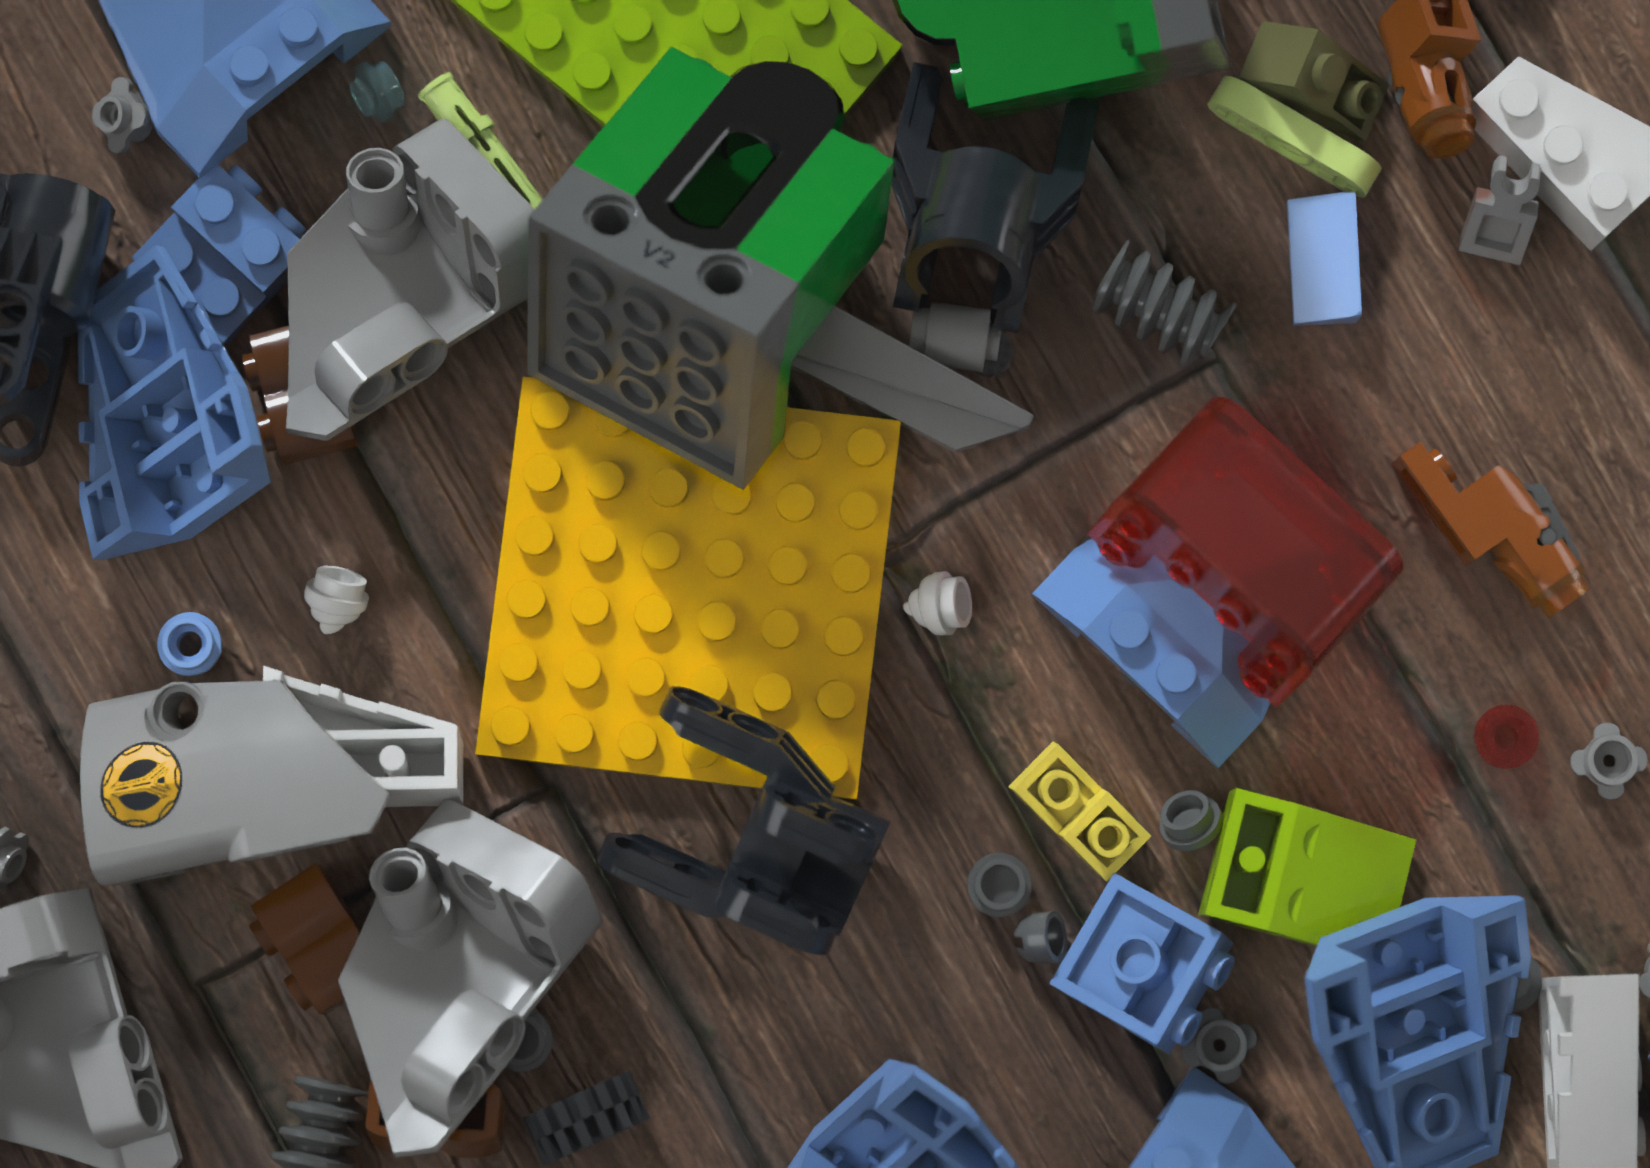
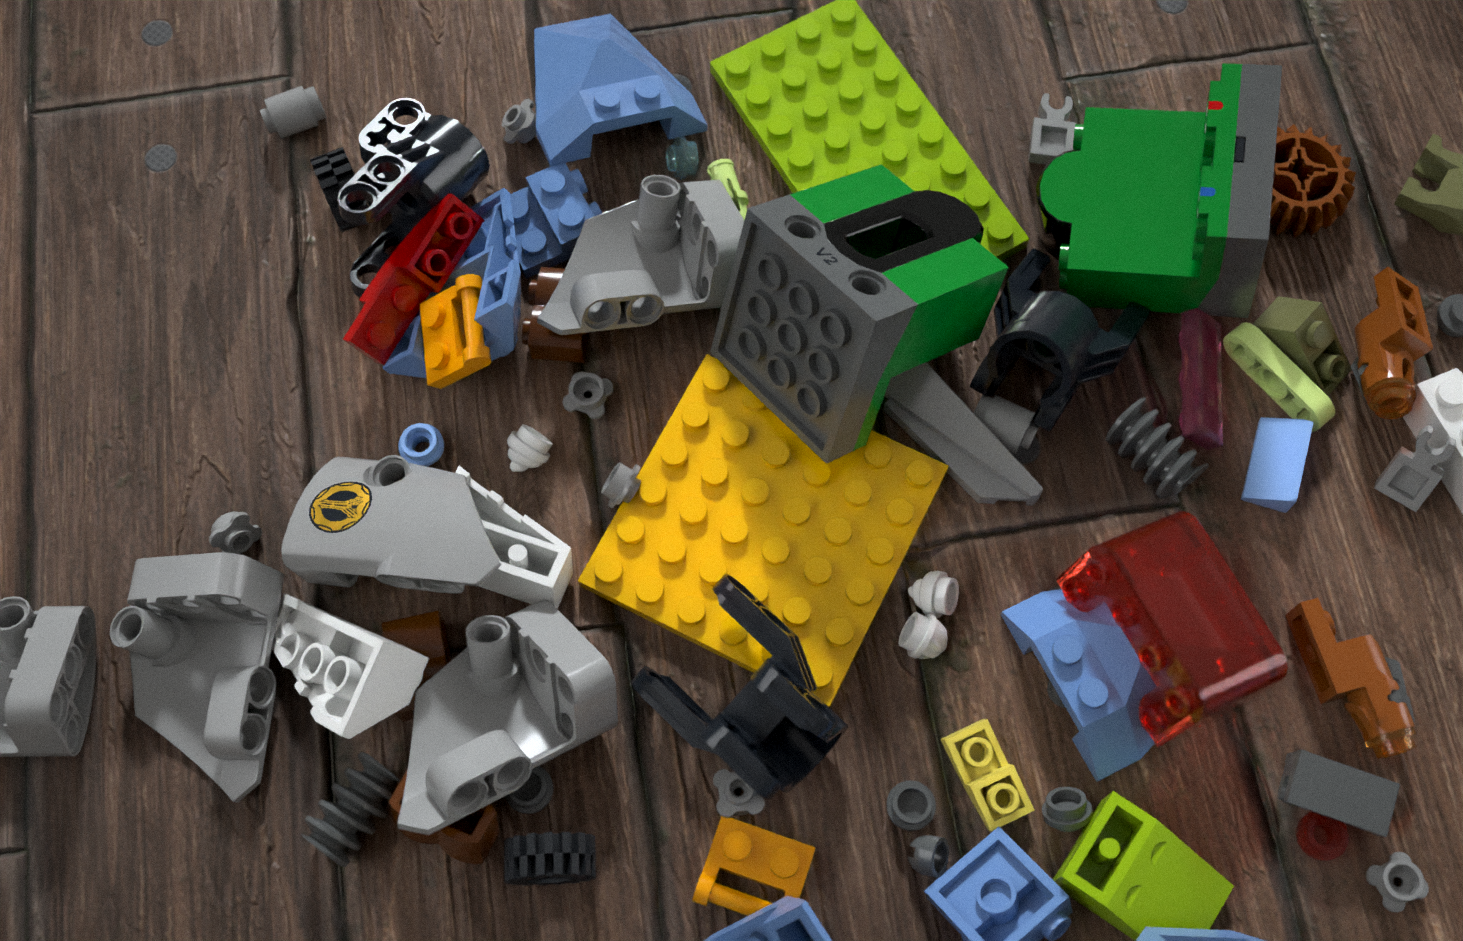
camera: 25 degrees right, 15 degrees down
none -> white wedge [272,594,429,739]
none -> red slope [343,194,484,365]
none -> light orange plate [420,274,491,389]
none -> light grey plate [563,371,614,419]
none -> light grey plate [601,462,641,508]
none -> light orange plate [692,816,816,916]
none -> light grey plate [713,769,765,818]
none -> white plate [898,612,948,659]
none -> clear pink plate [1179,308,1223,450]
none -> dark grey hinge [1277,749,1400,838]

